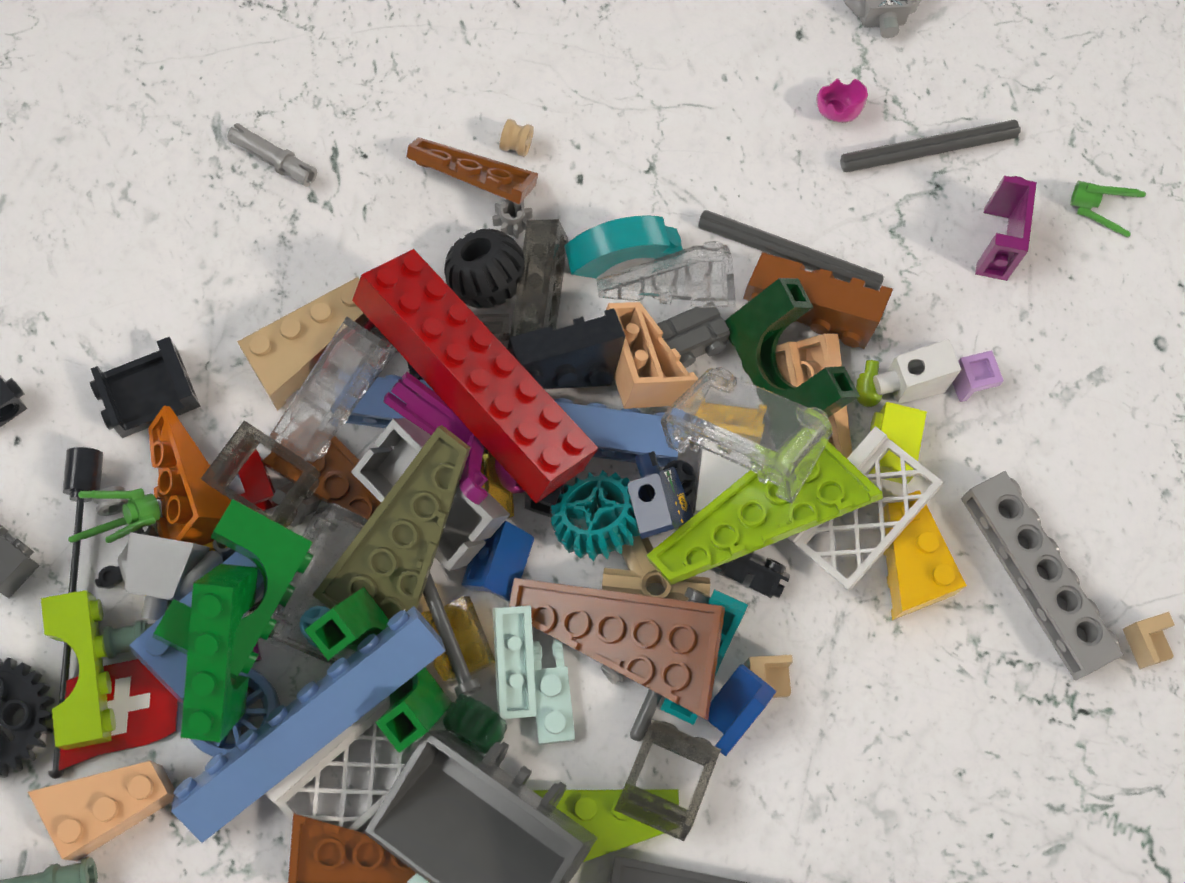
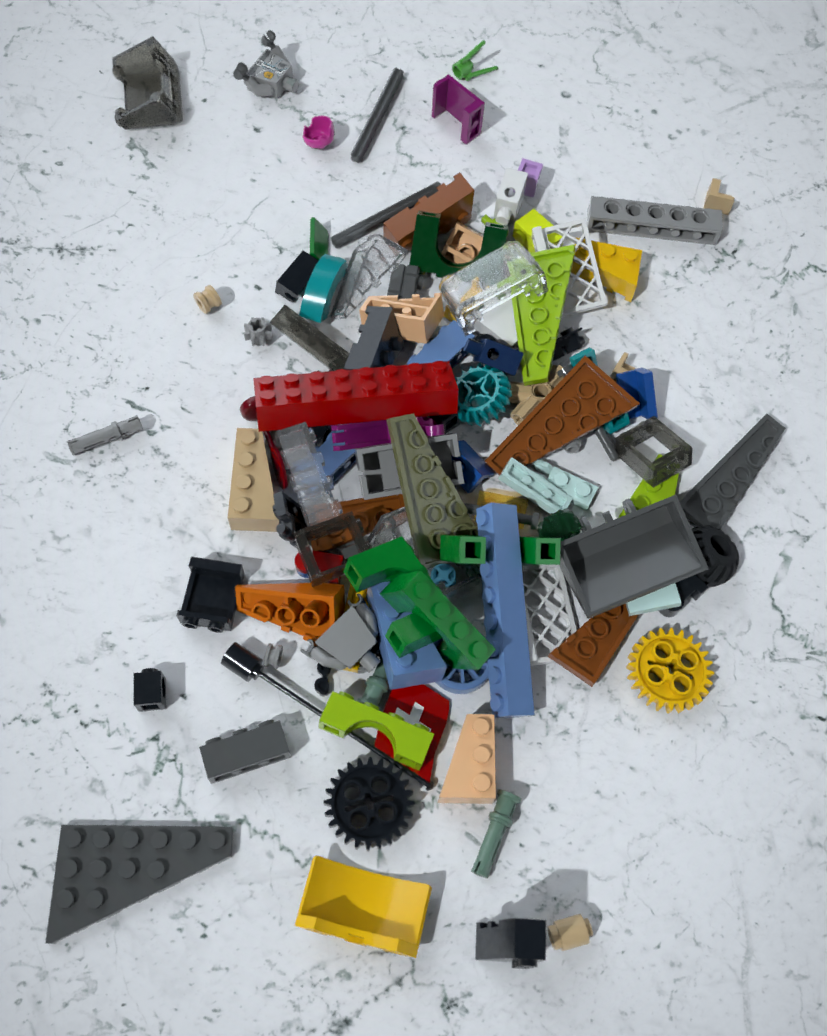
camera: 55 degrees left, 5 degrees down
bright green plant [68,488,160,543] -> none
dark orange wing [406,137,538,204] -> none
black wheel [444,229,526,309] -> none
none -> black plate [273,491,309,549]
none -> black hinge [275,250,318,303]
none -> green slope [310,217,328,261]

